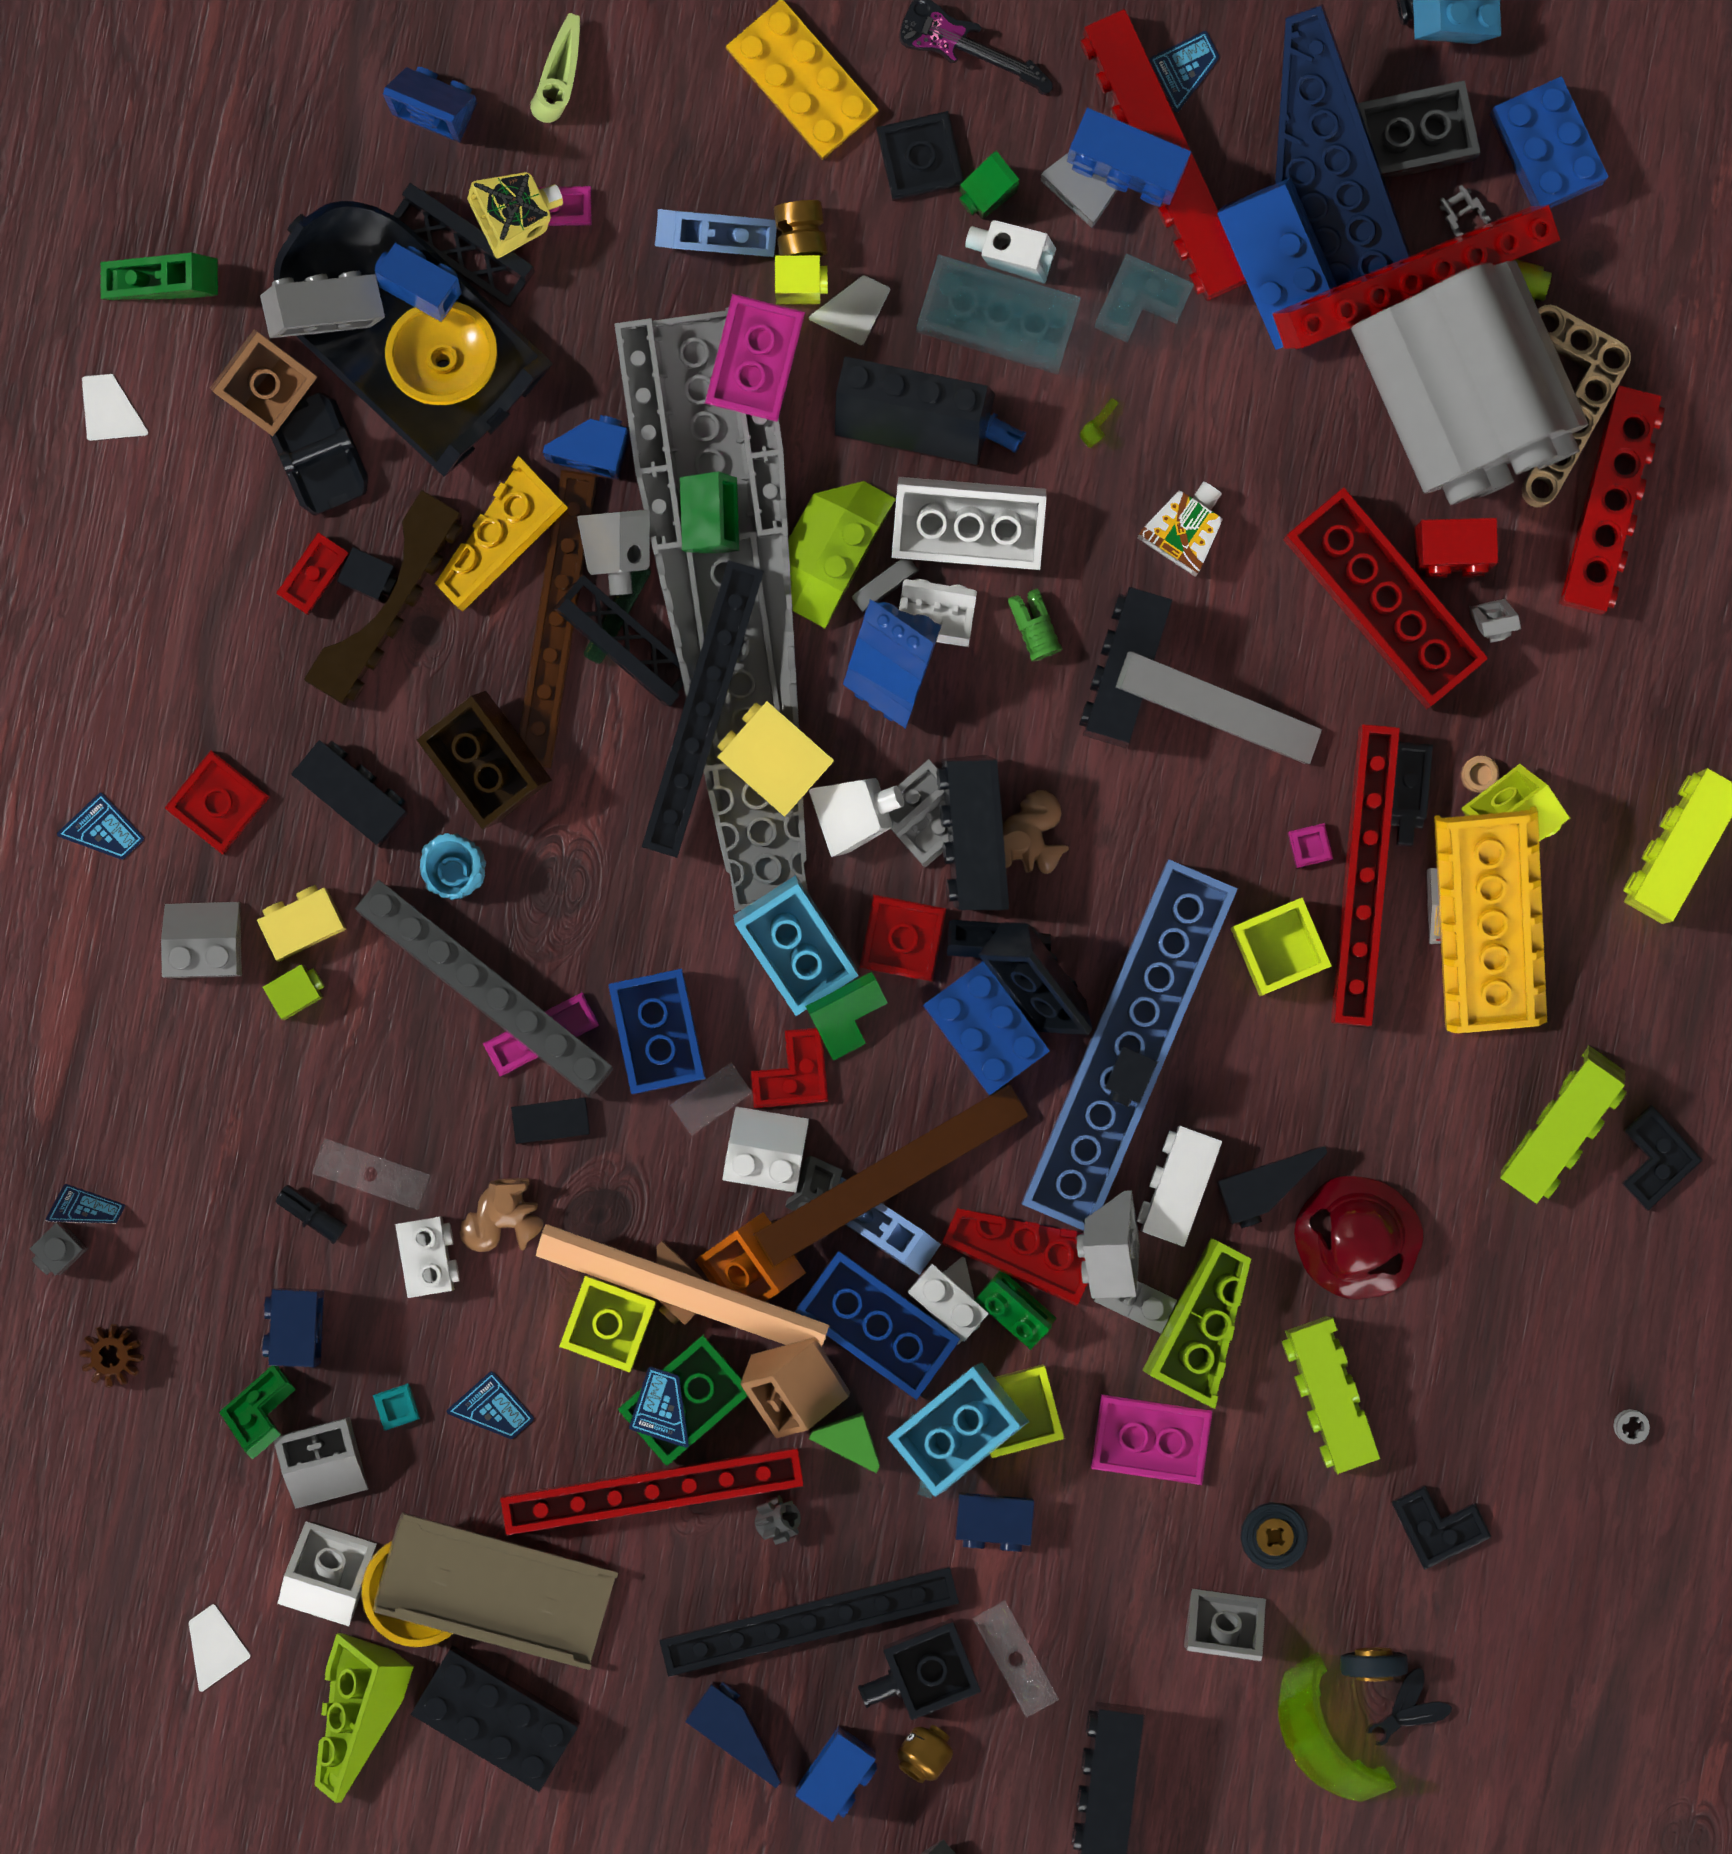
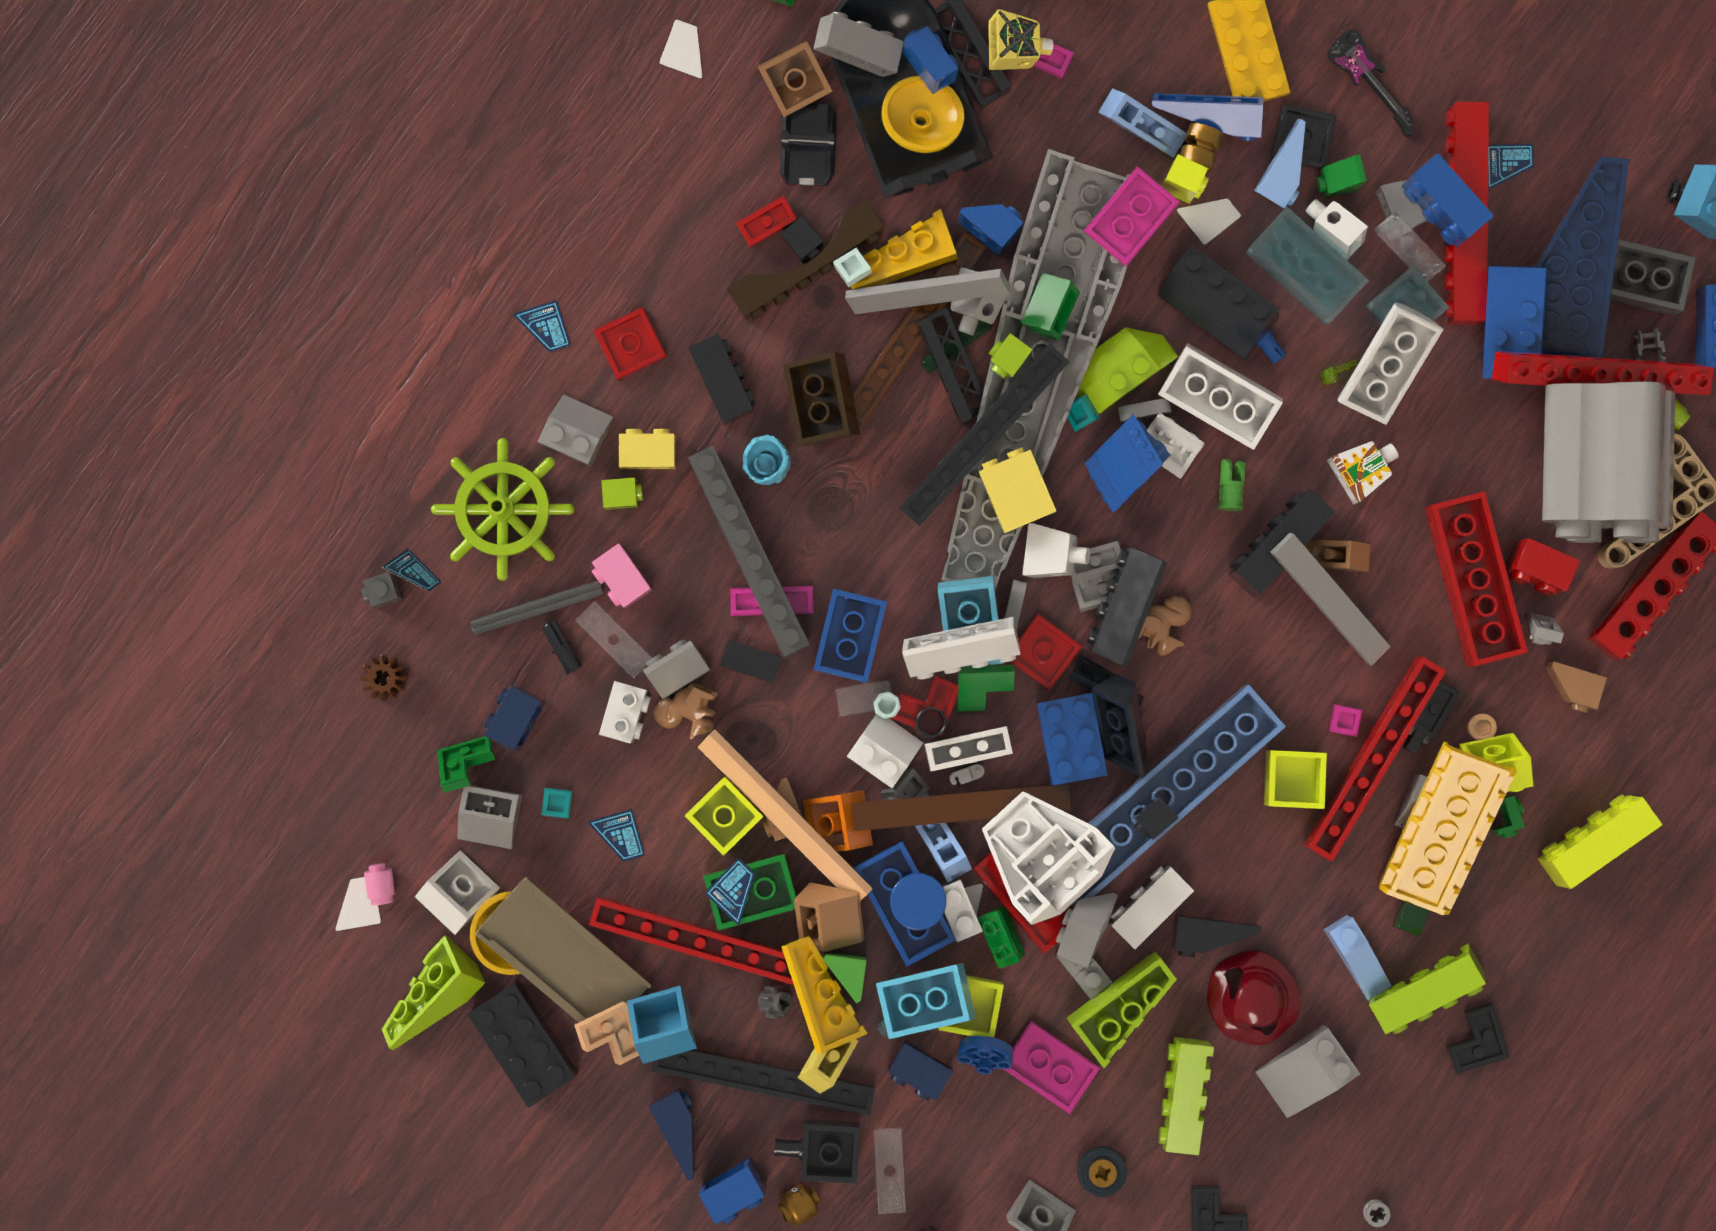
camera: 25 degrees right, 0 degrees up
none -> bright pink brick [364,863,395,905]
none -> lime piece [431,438,574,581]
none -> dark grey axle [470,581,603,635]
none -> light nougat plate [574,1001,639,1065]
none -> bright pink brick [592,543,652,609]
none -> dark azure piece [627,986,697,1064]
none -> light grey slope [643,639,711,699]
none -> yellow wing [781,937,868,1054]
none -> light yellow brick [798,1039,858,1093]
none -> light aqua plate [833,248,872,287]
none -> light grey tile [845,269,1010,314]
none -> light aqua tile [873,692,901,719]
none -> blue tile [890,873,946,930]
none -> white slope [902,617,1021,679]
none -> black piece [915,707,947,737]
none -> white brick [924,726,1013,771]
none -> light grey piece [949,764,984,785]
none -> blue tile [957,1036,1014,1074]
none -> white wedge [982,792,1115,925]
none -> lime brick [989,333,1033,379]
none -> light grey beam [1004,580,1027,629]
none -> teal tile [1067,394,1100,432]
none -> slope [1152,93,1264,141]
none -> light blue slope [1254,119,1305,208]
none -> light grey slope [1255,1024,1360,1118]
none -> medium nougat slope [1305,540,1371,572]
none -> light blue slope [1323,915,1391,1001]
none -> white brick [1338,302,1444,425]
none -> clear tile [1374,212,1446,284]
none -> dark green slope [1393,901,1429,937]
none -> green bracket [1491,795,1524,839]
none -> medium nougat slope [1545,661,1607,713]

